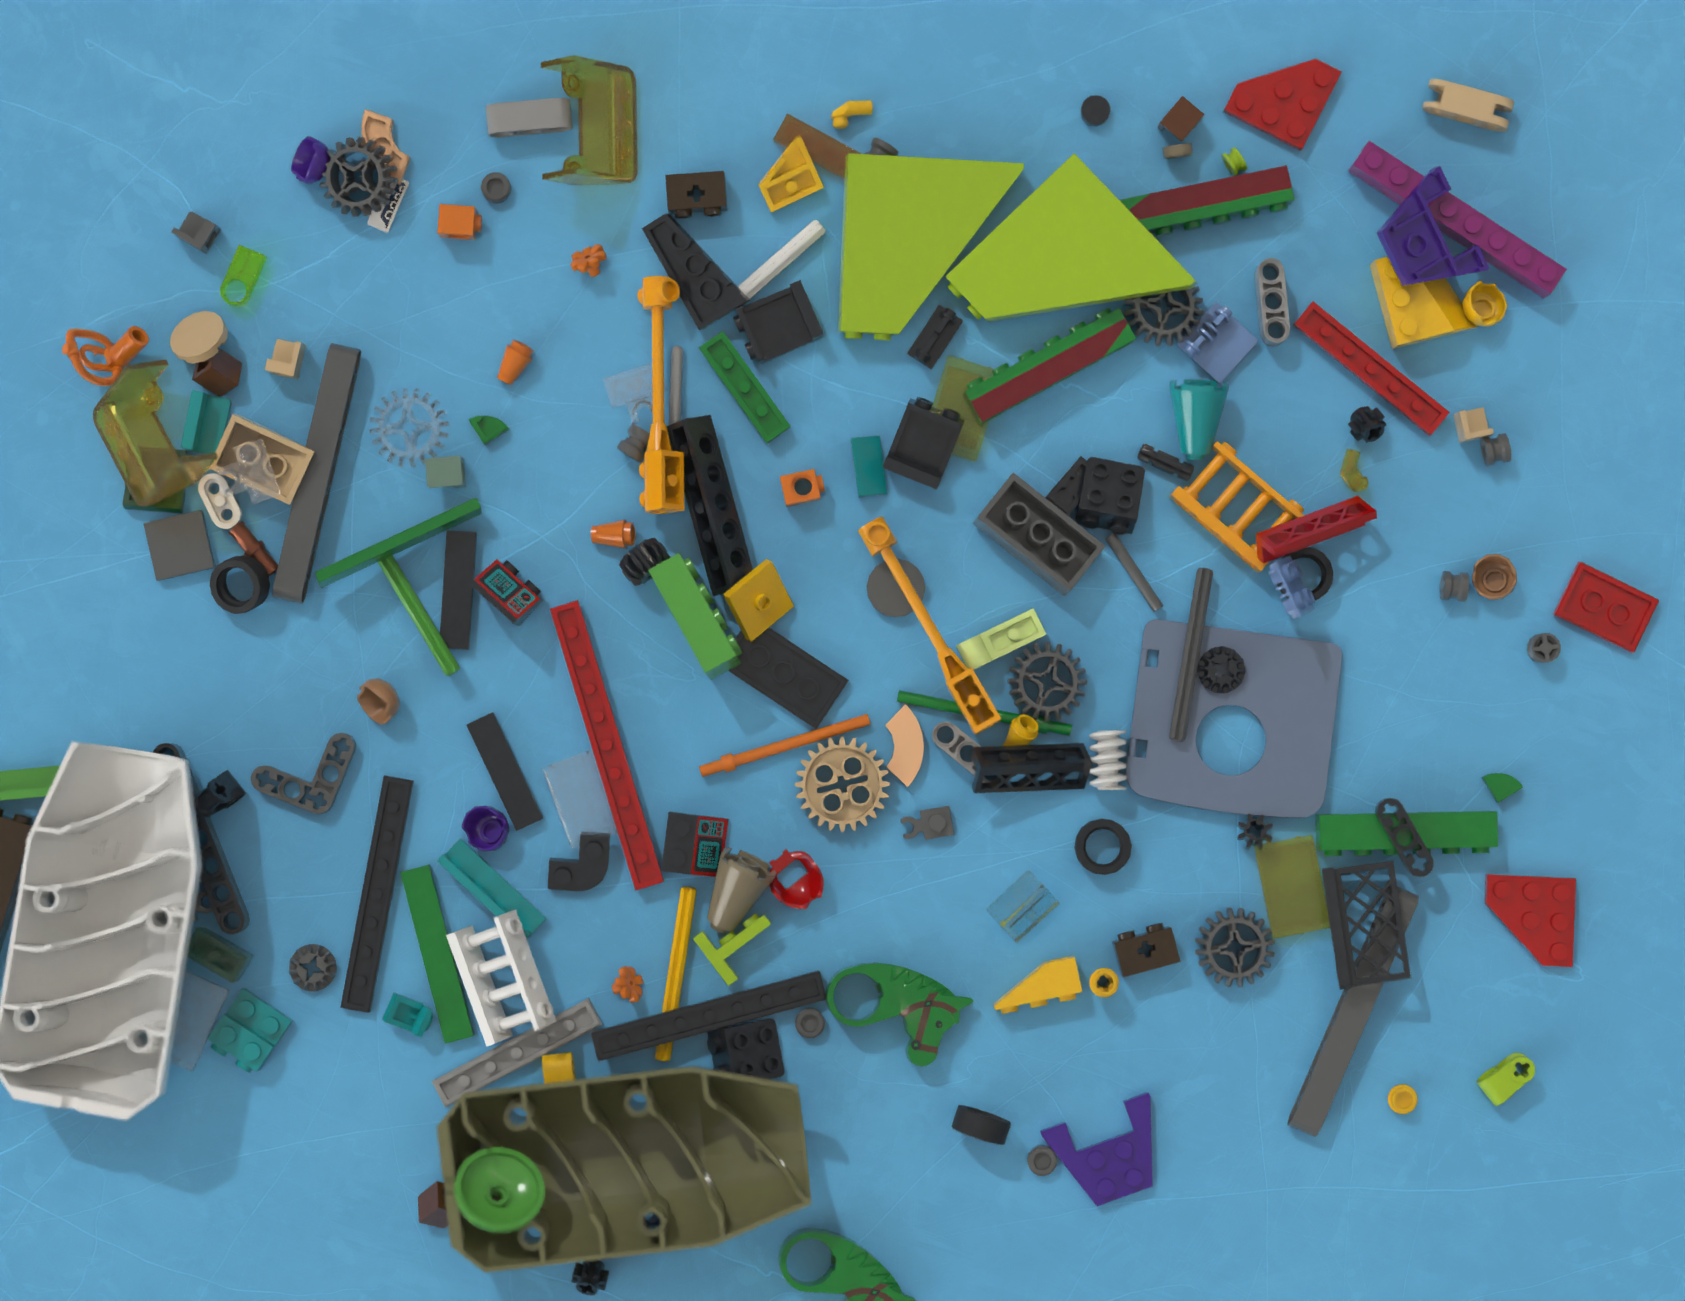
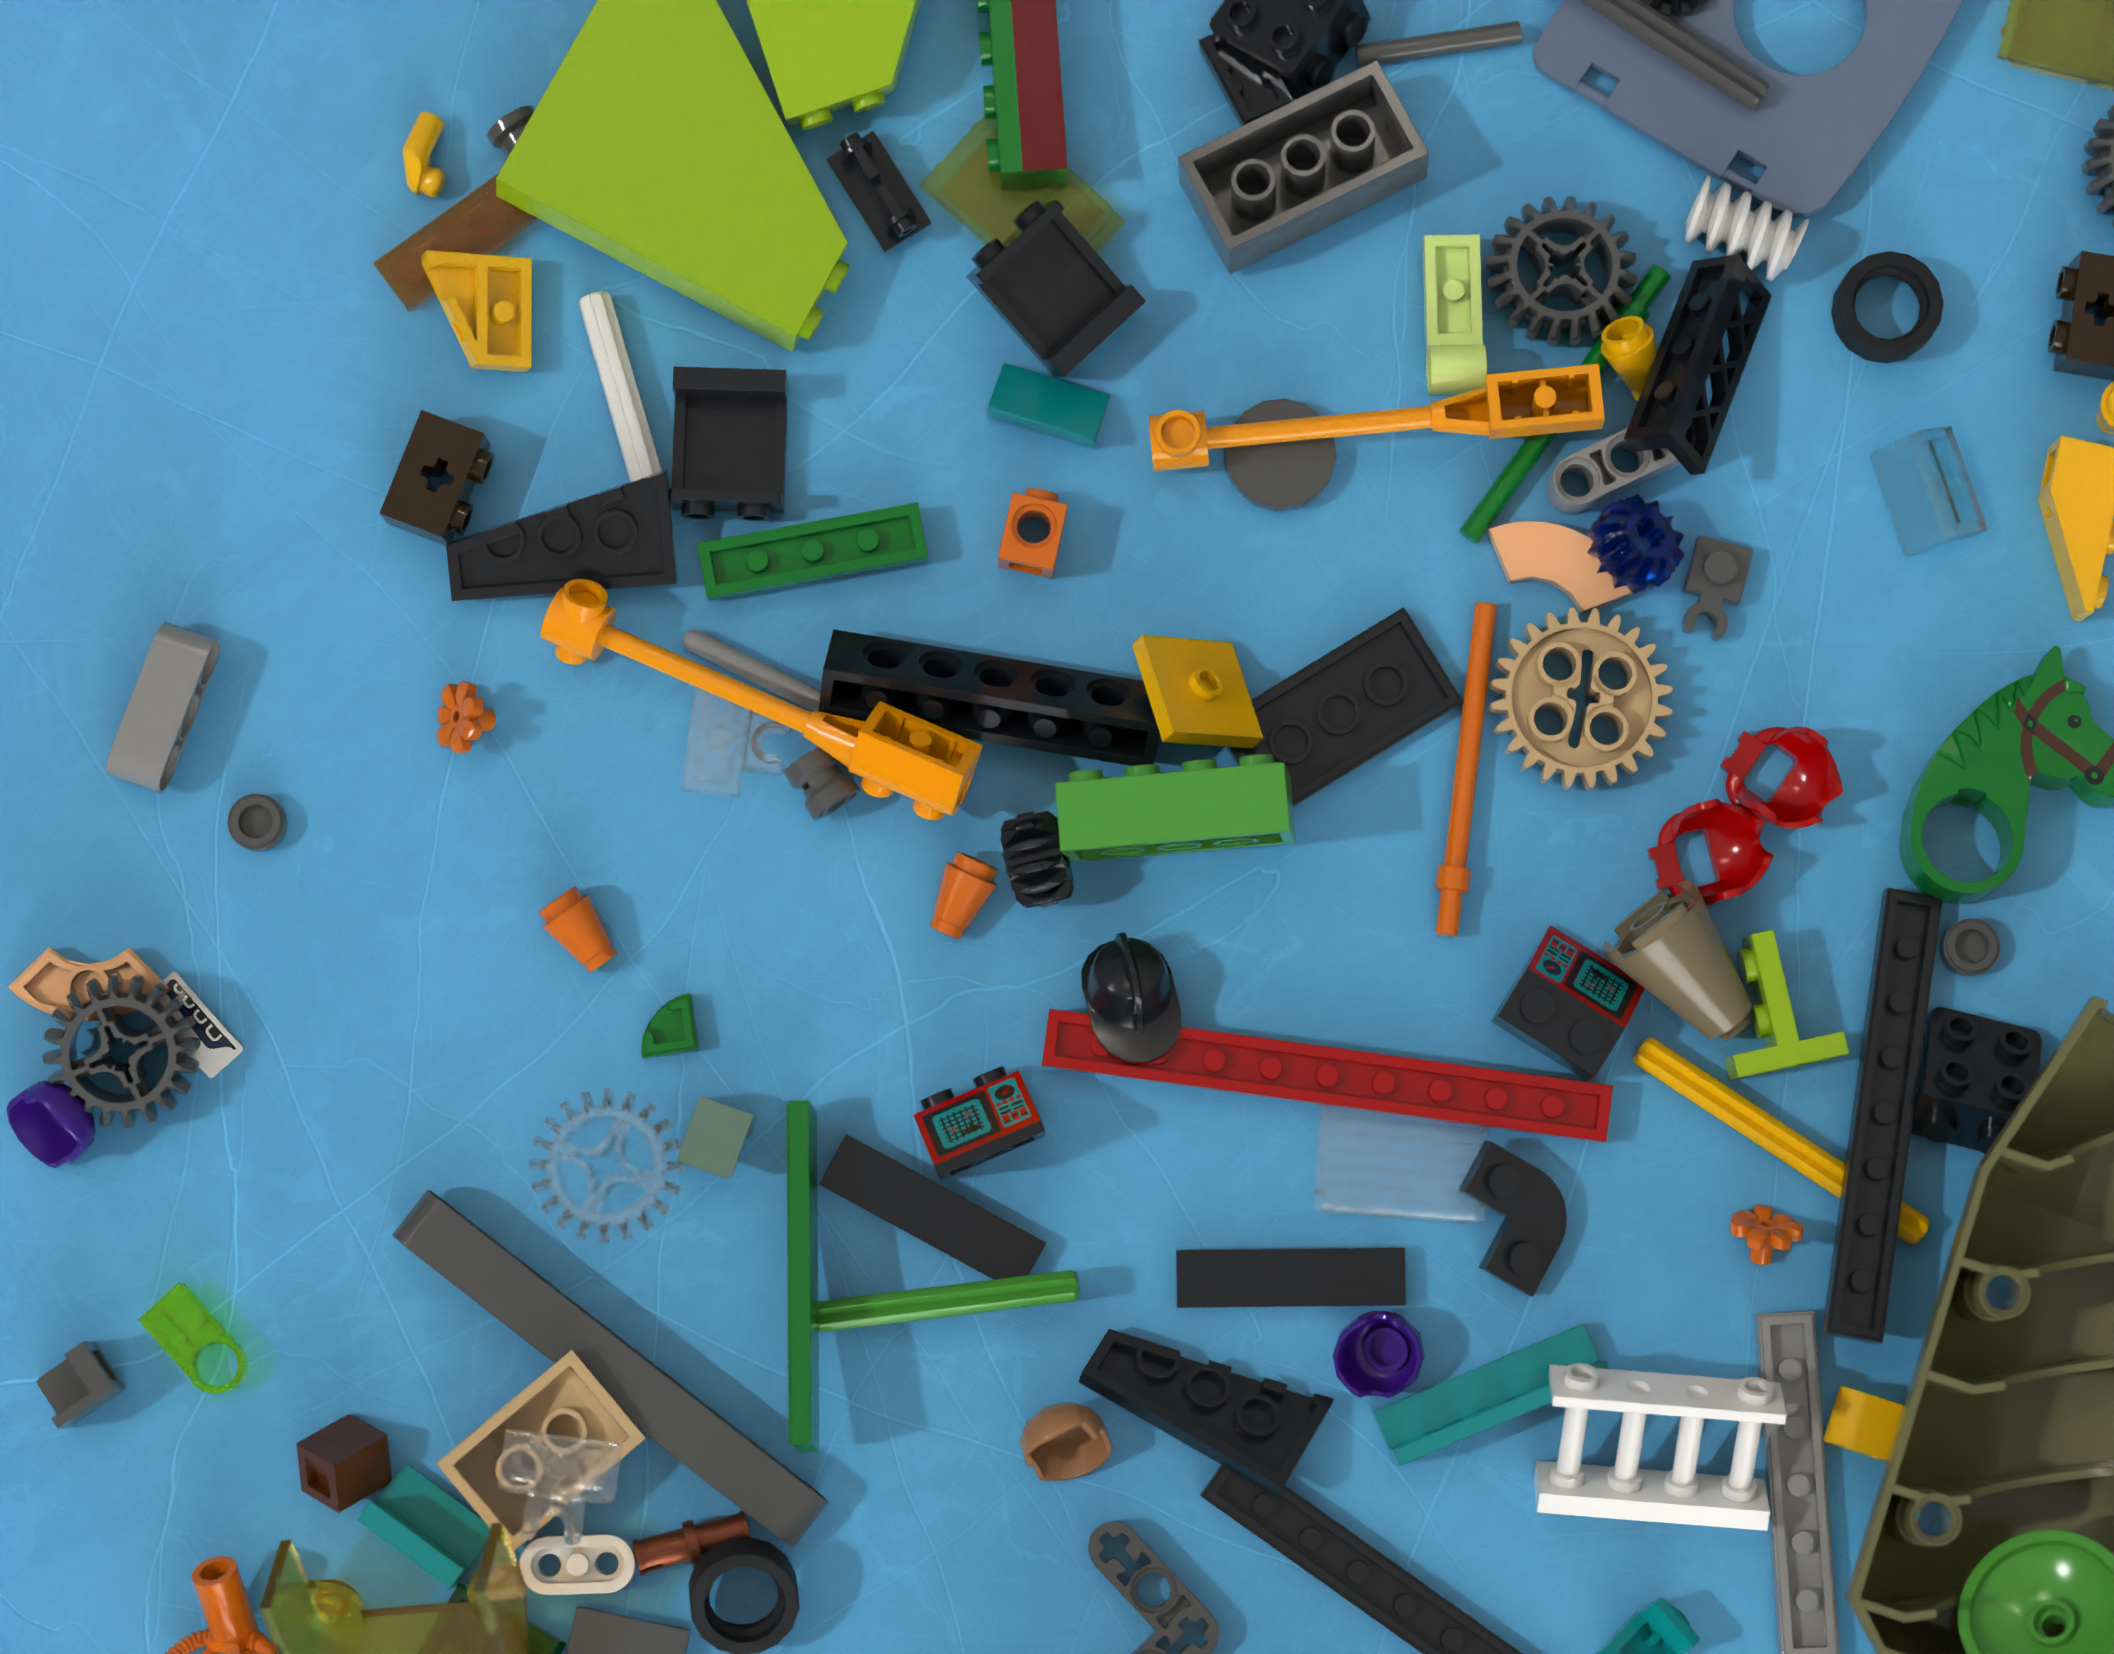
camera: 70 degrees left, 5 degrees down
tan tile [170,311,228,364] -> none
tan panel [265,339,306,380] -> none
green tile [400,864,474,1044] -> none
orange brick [437,204,482,240] -> none
clear yellow windscreen [541,55,638,185] -> none
black gear [1237,814,1273,851] -> none
none -> black wing [1078,1329,1334,1497]
none -> black piece [1081,932,1182,1063]
none -> clear blue gear [1587,494,1685,594]
none -> red helmet [1720,726,1843,829]

